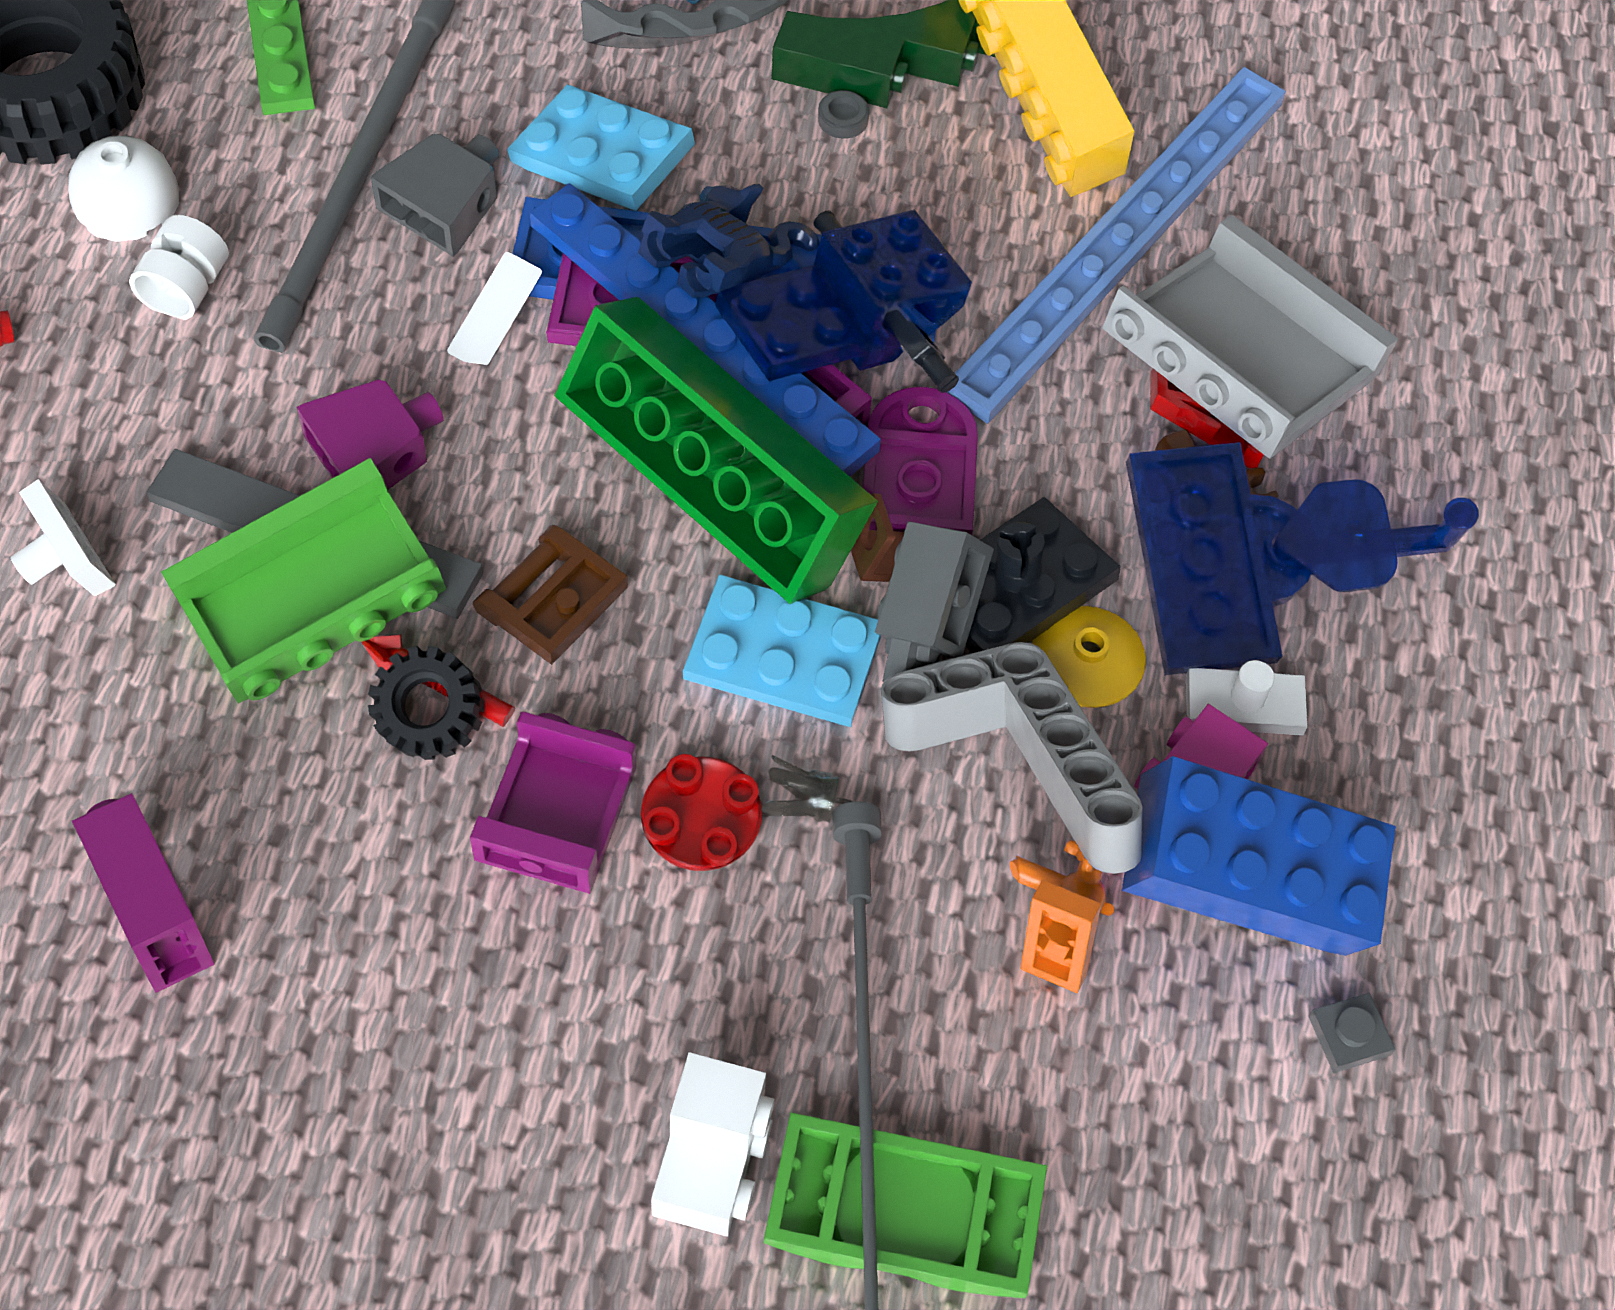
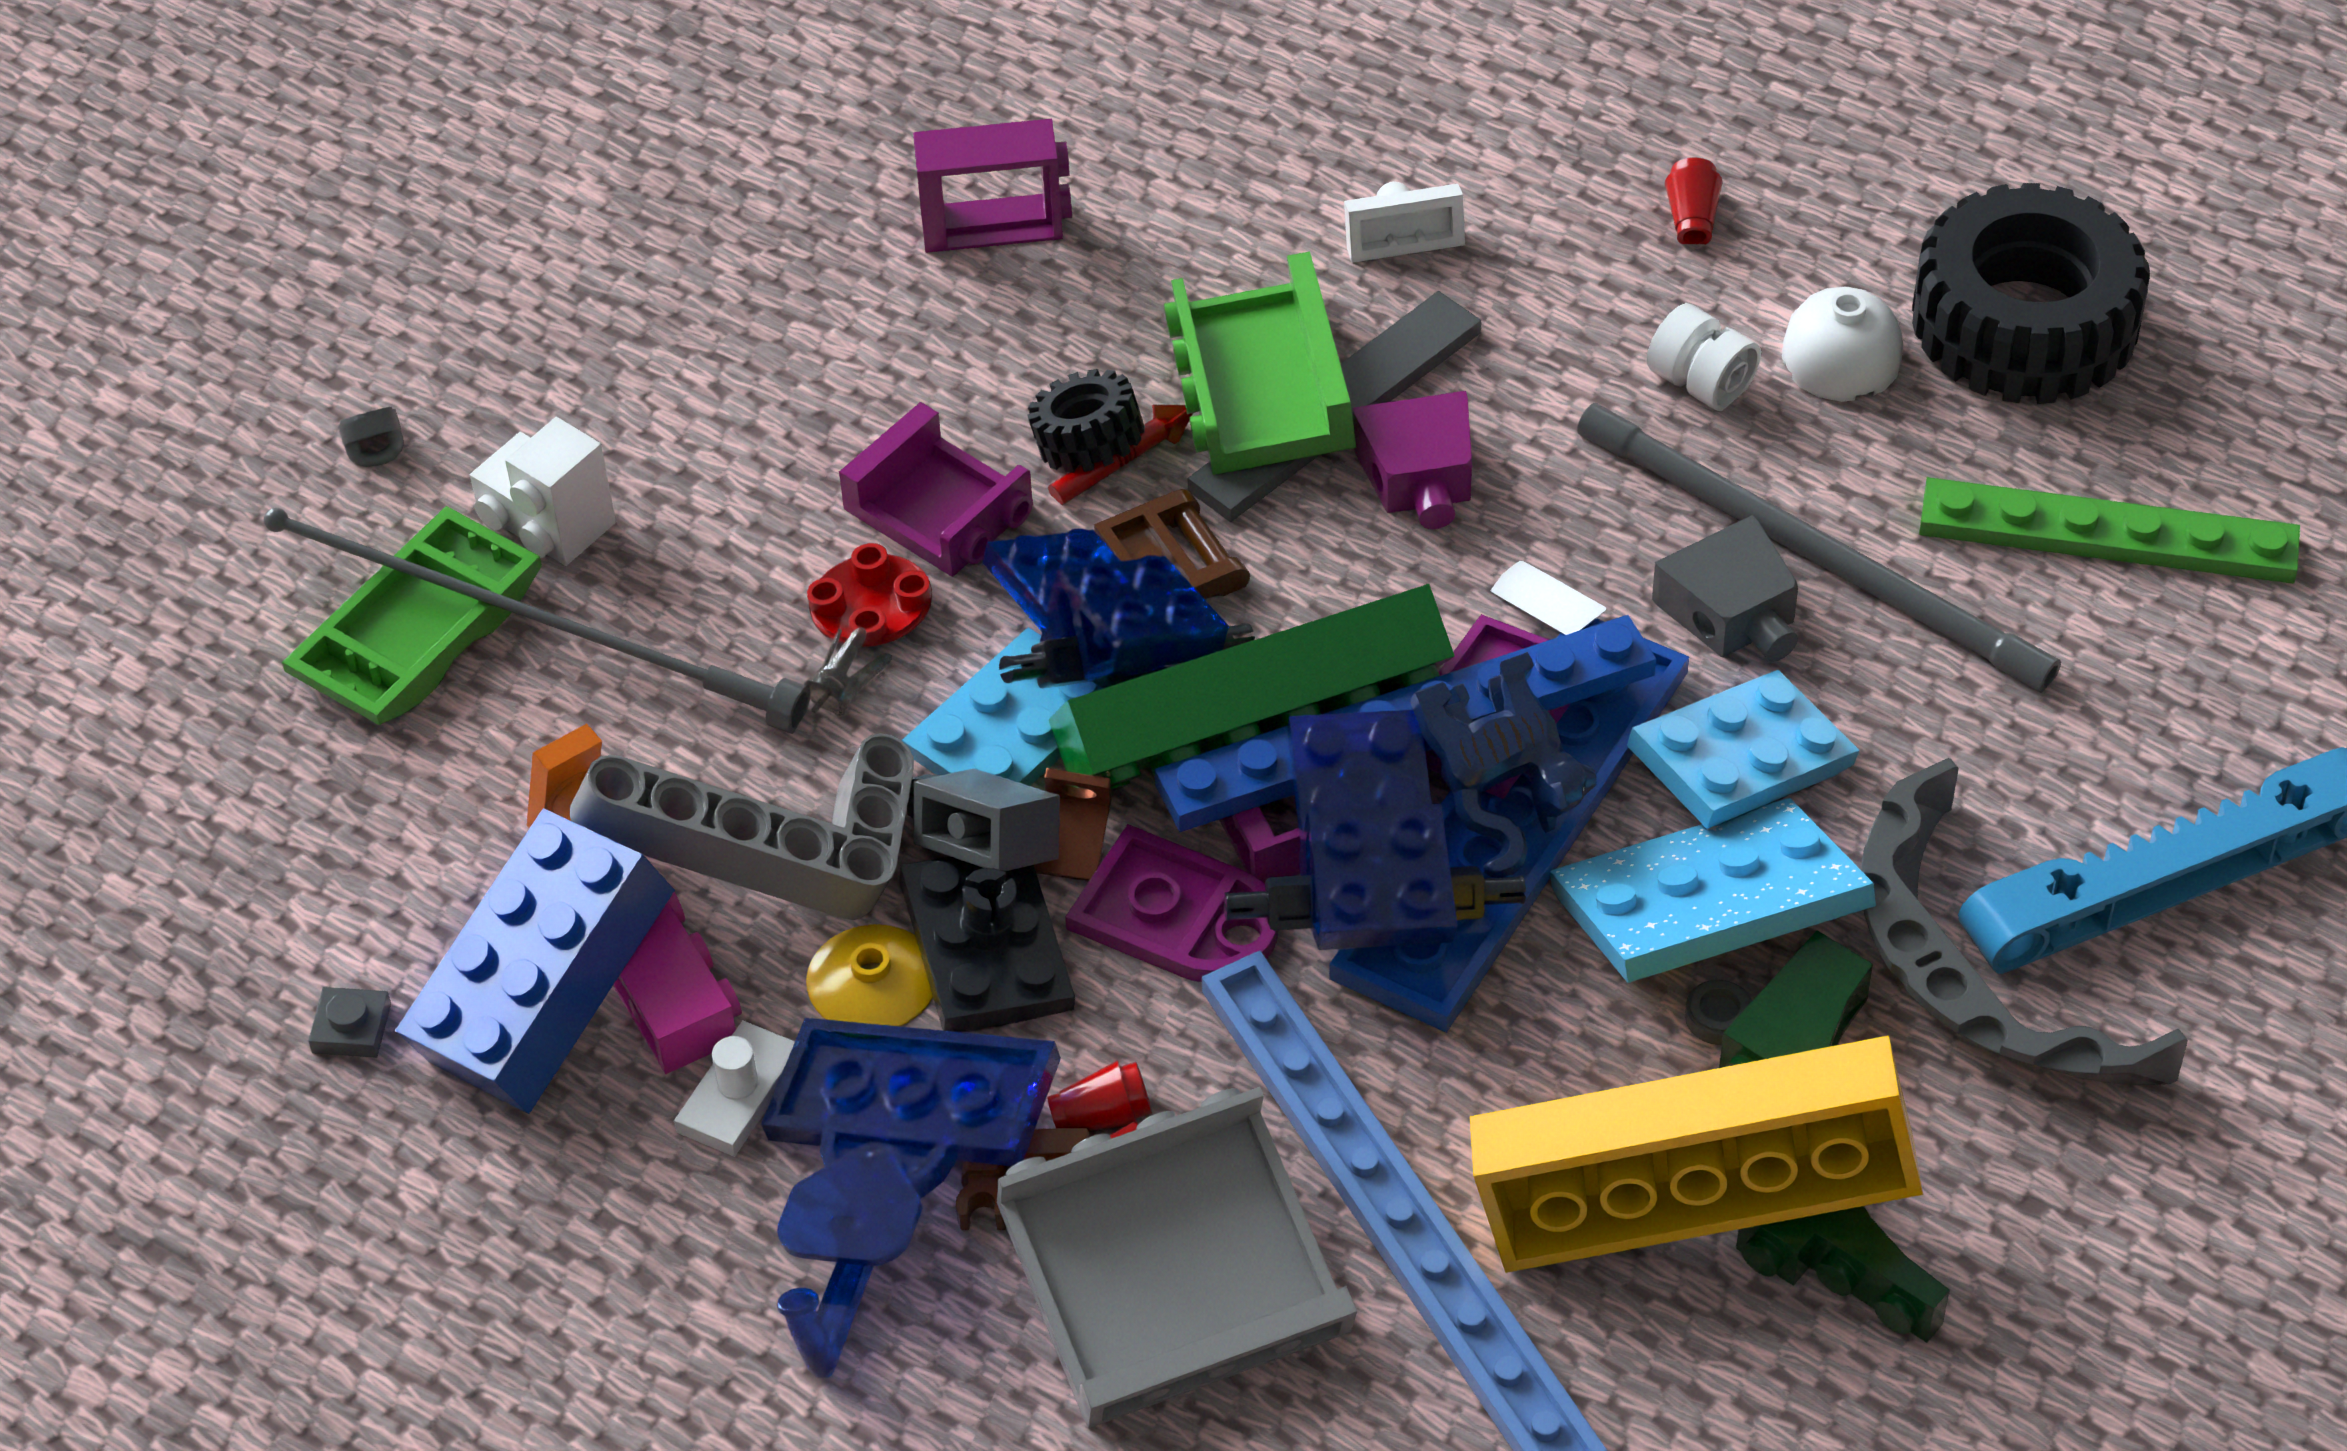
camera: 120 degrees right, 10 degrees down
none -> clear blue piece [982,529,1255,689]
none -> red cone [1047,1060,1152,1131]
none -> medium azure plate [1550,798,1876,983]

